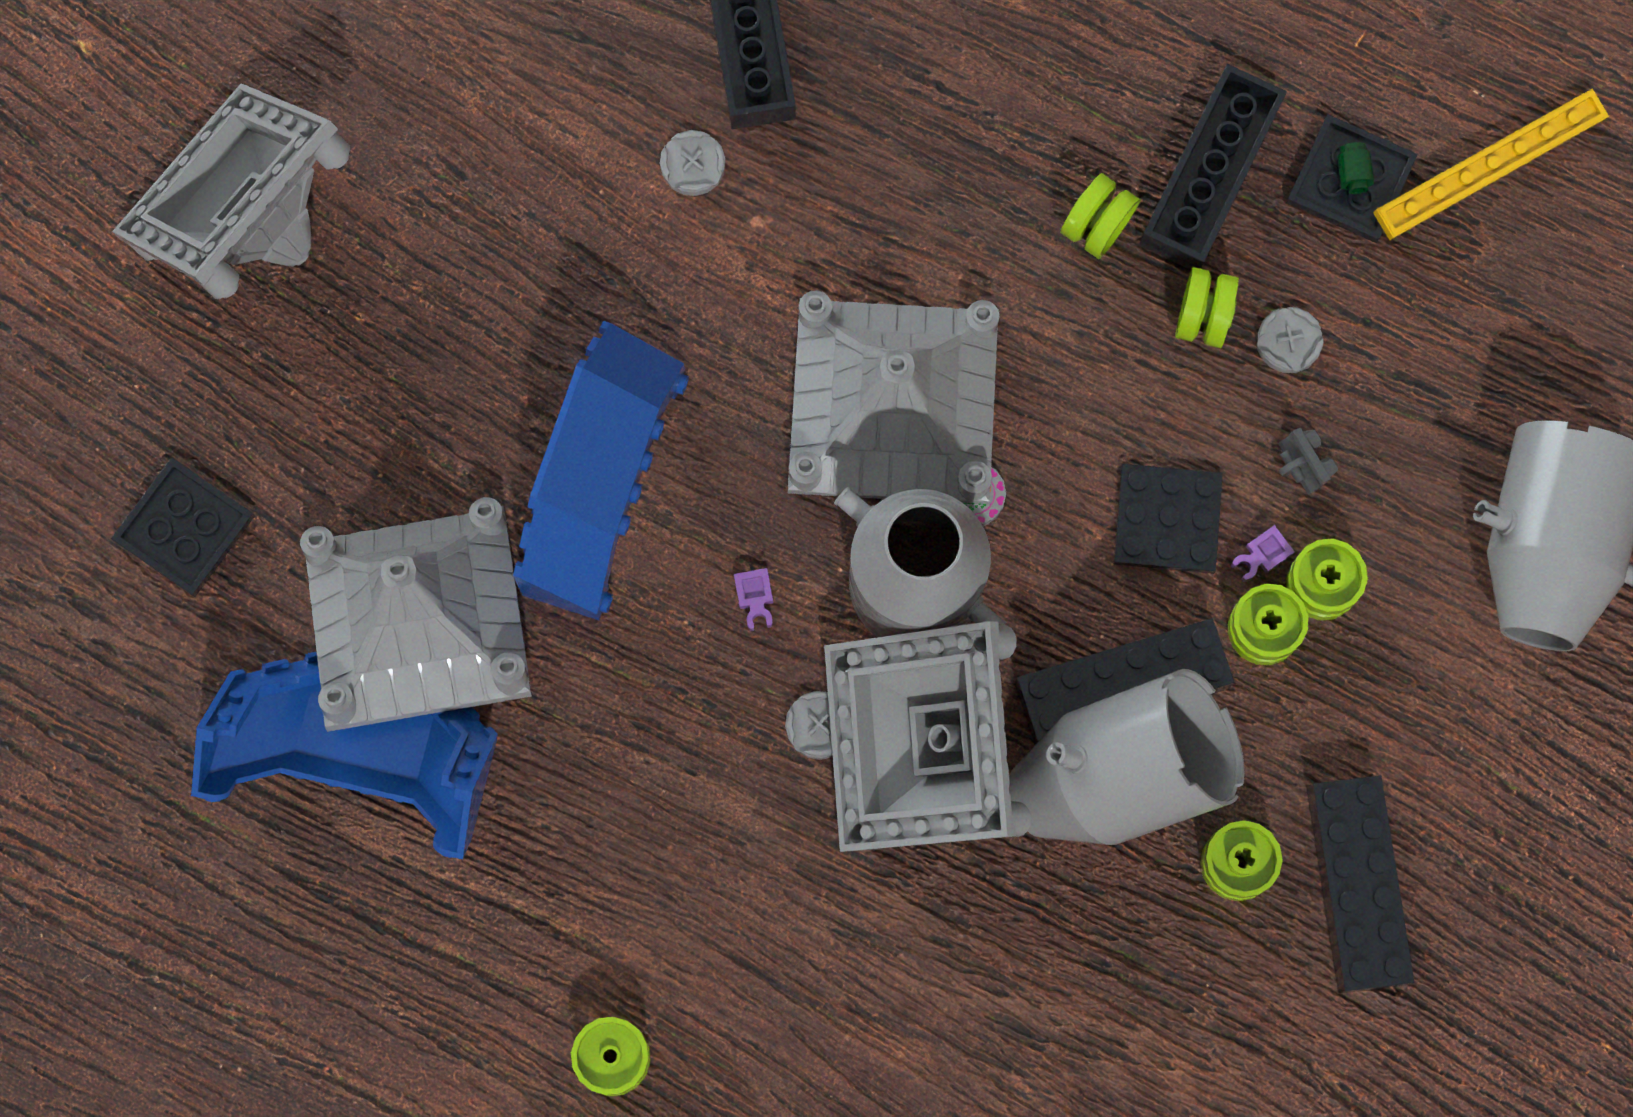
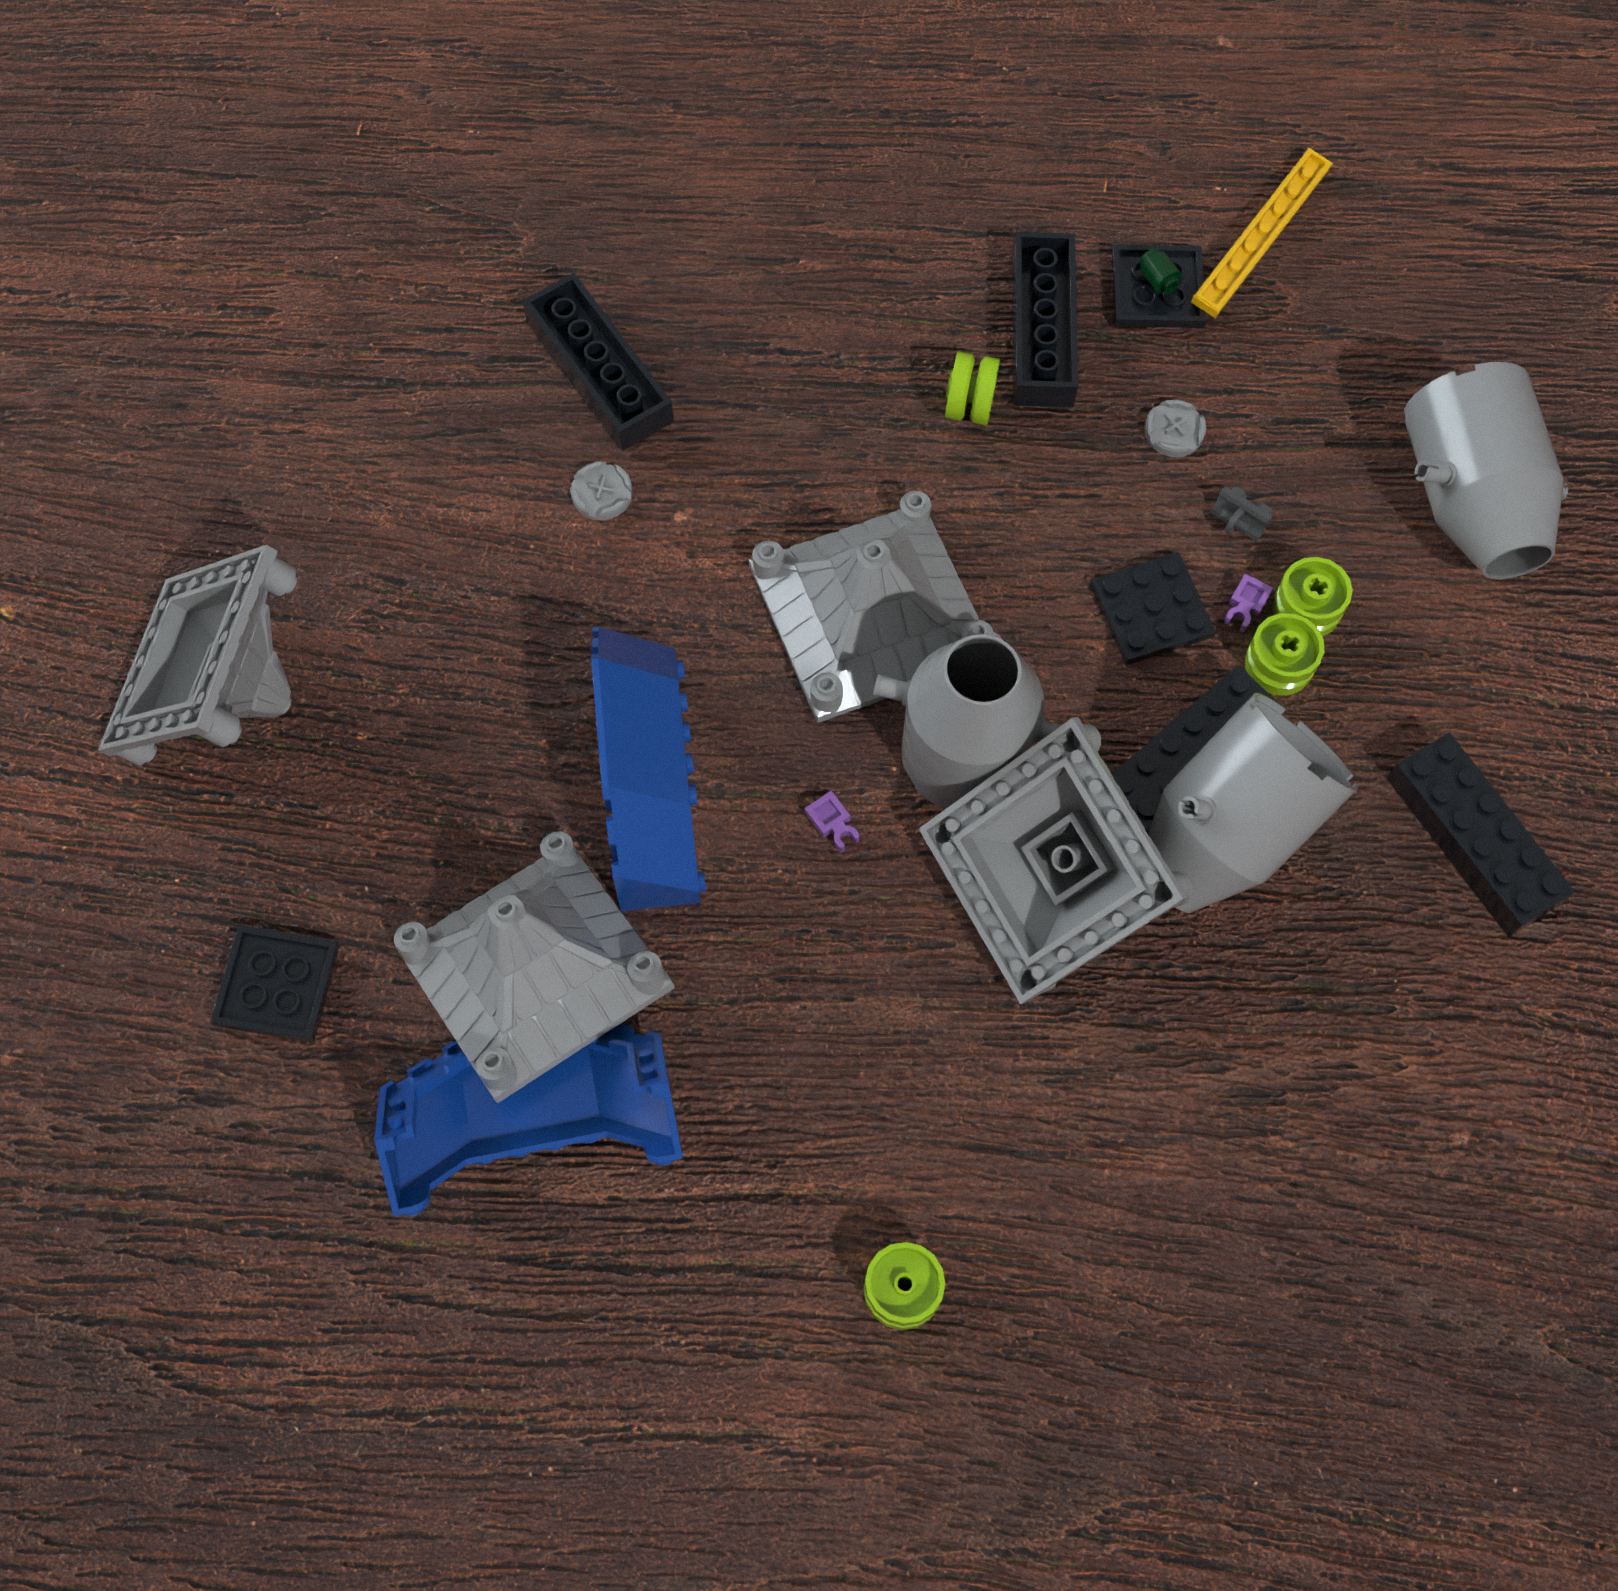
camera: 25 degrees left, 10 degrees down
light grey tile [785,691,833,760] -> none
lime wheel [1175,267,1239,349] -> none
lime wheel [1200,820,1283,901] -> none

